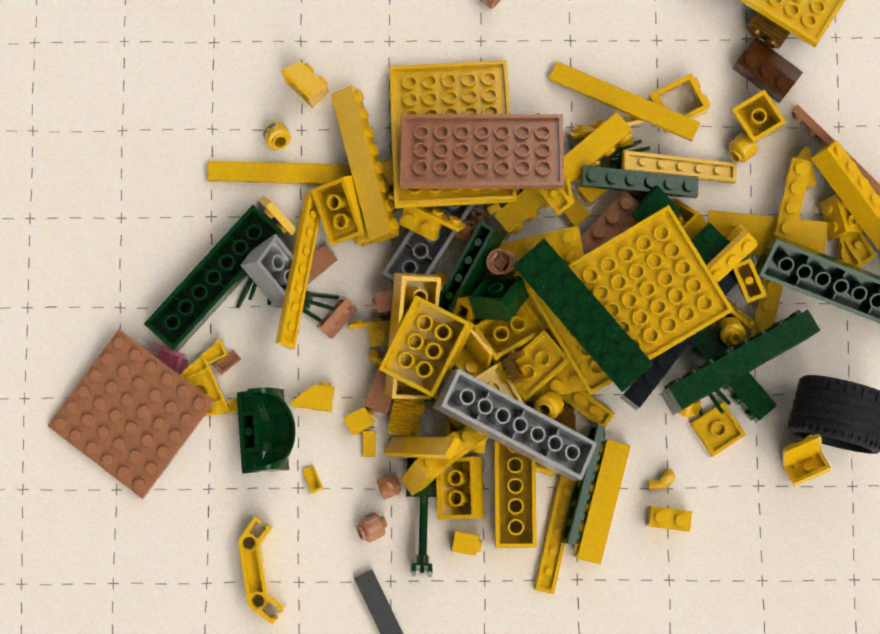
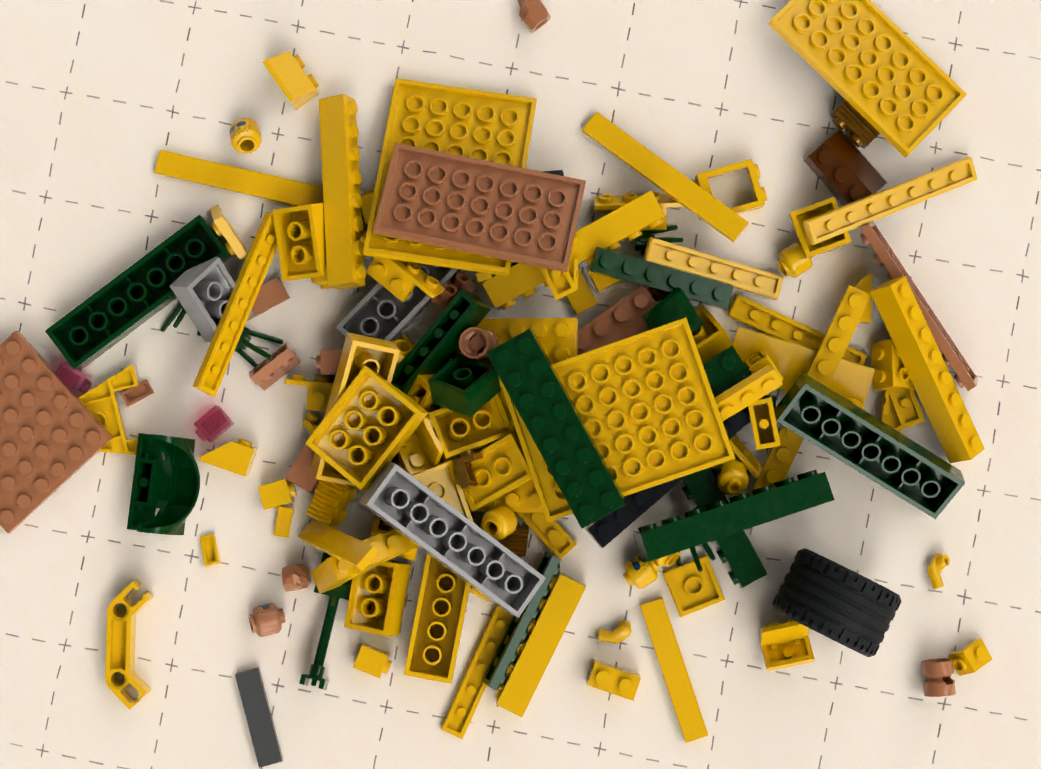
camera: 15 degrees right, 5 degrees up
none -> clear pink brick [194,405,235,442]
none -> yellow head [623,554,660,589]
none -> yellow tile [640,597,708,743]
none -> yellow tile [727,294,867,365]
none -> yellow tile [803,157,977,245]

